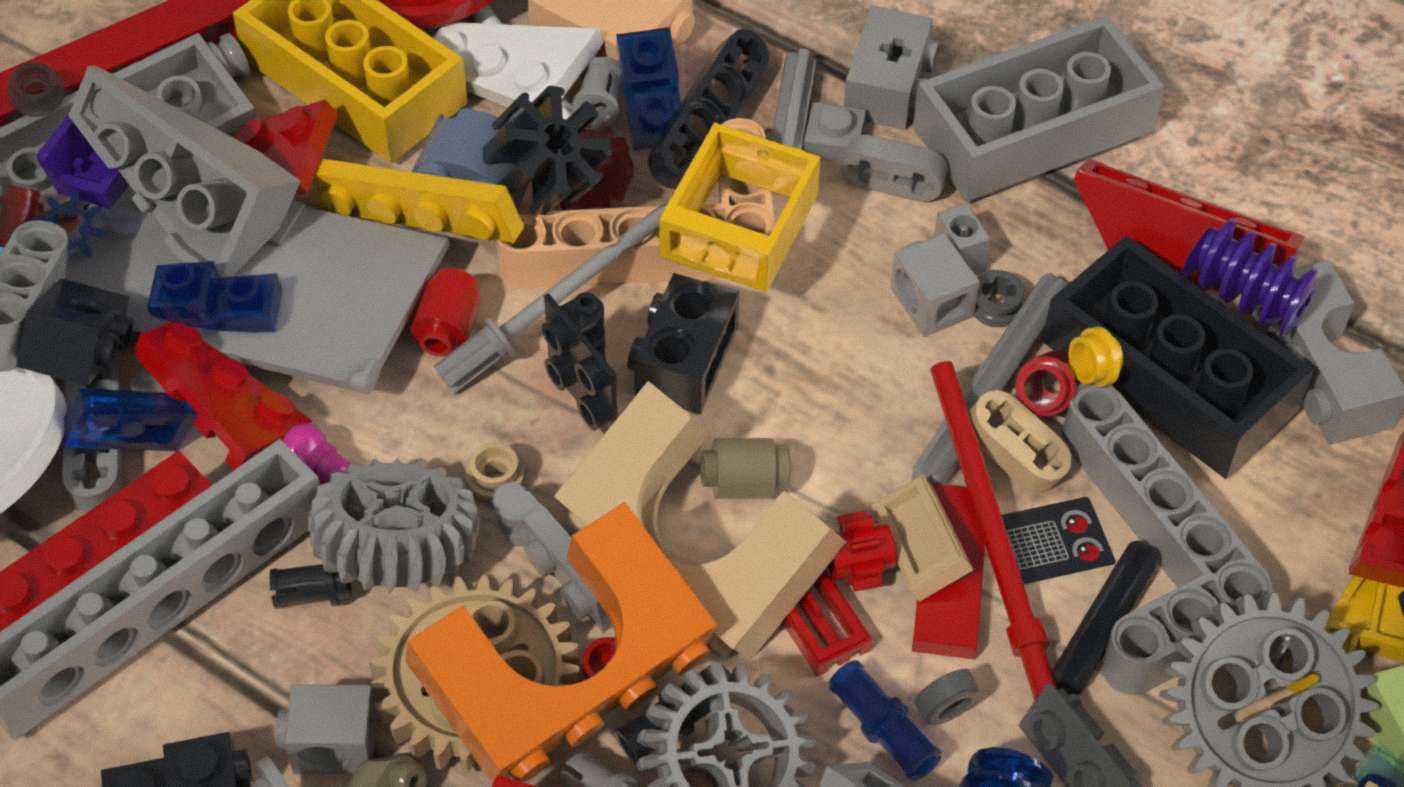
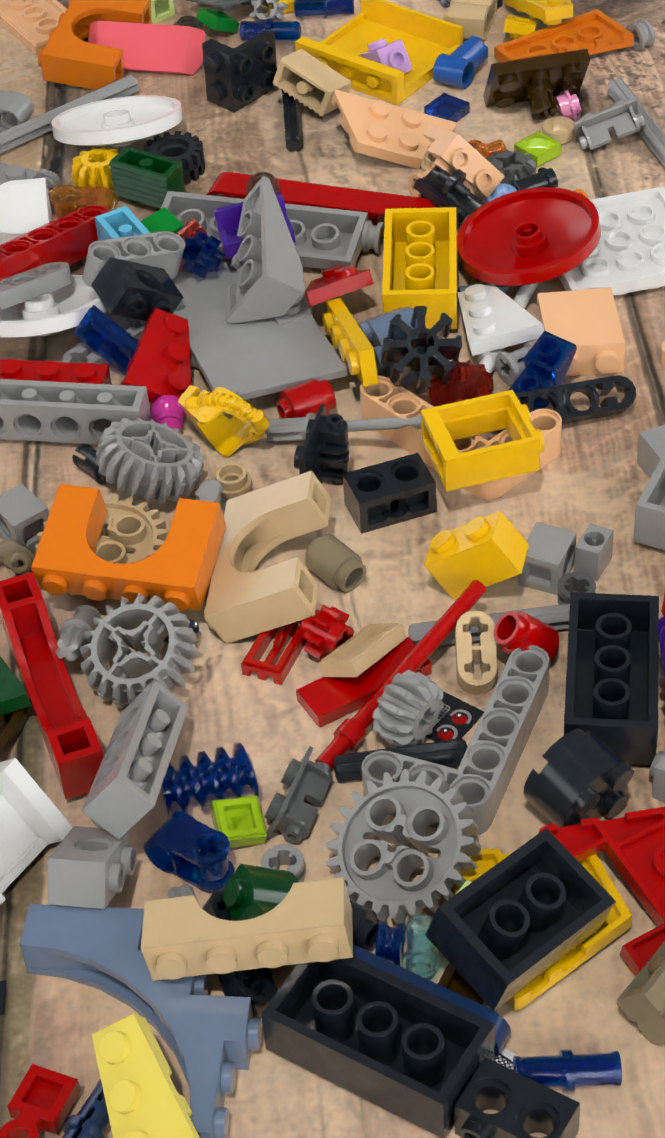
camera: 55 degrees right, 10 degrees down
clear blue slope [147,261,283,333] -> none
light grey axle [768,48,816,154] -> none
light grey plate [803,102,866,162] -> none
clear blue pin [828,660,942,781] -> none
light grey beam [840,134,949,202] -> none
dark grey tile [914,669,982,725] -> none
yellow plate [1068,326,1123,387] -> none
none -> yellow piece [178,385,269,457]
none -> light grey gear [373,670,444,747]
none -> yellow brick [424,511,529,599]
none -> black brick [523,728,634,828]

